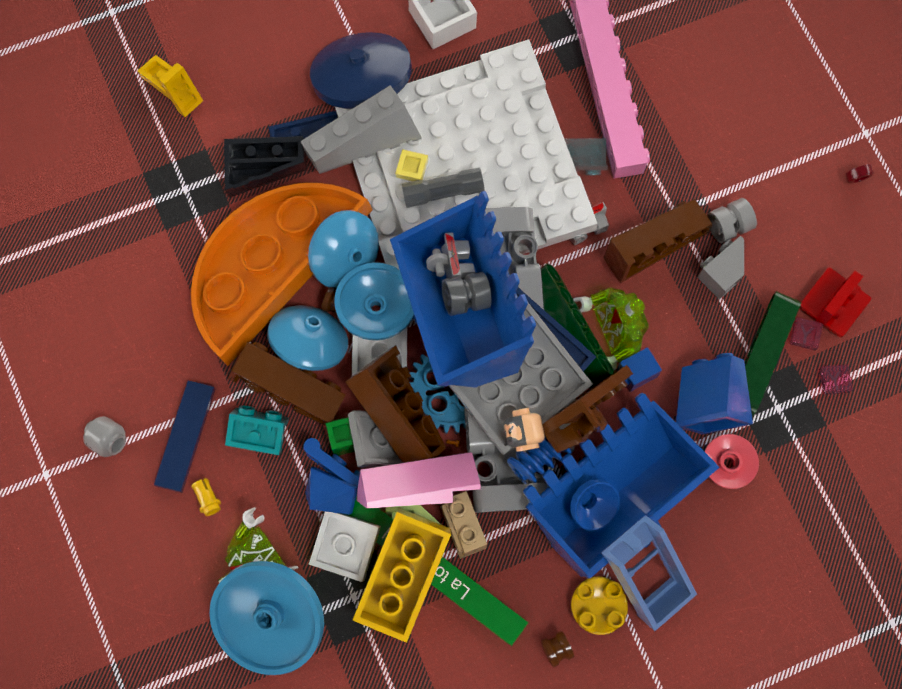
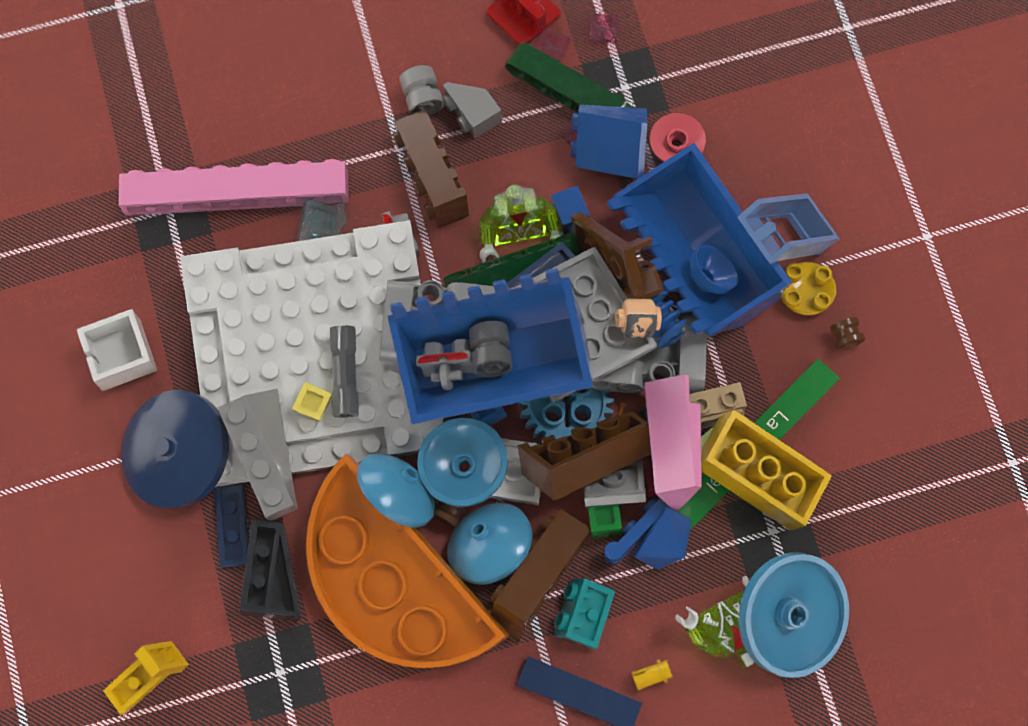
camera: 75 degrees left, 0 degrees up
white plate [309,512,381,582] -> none

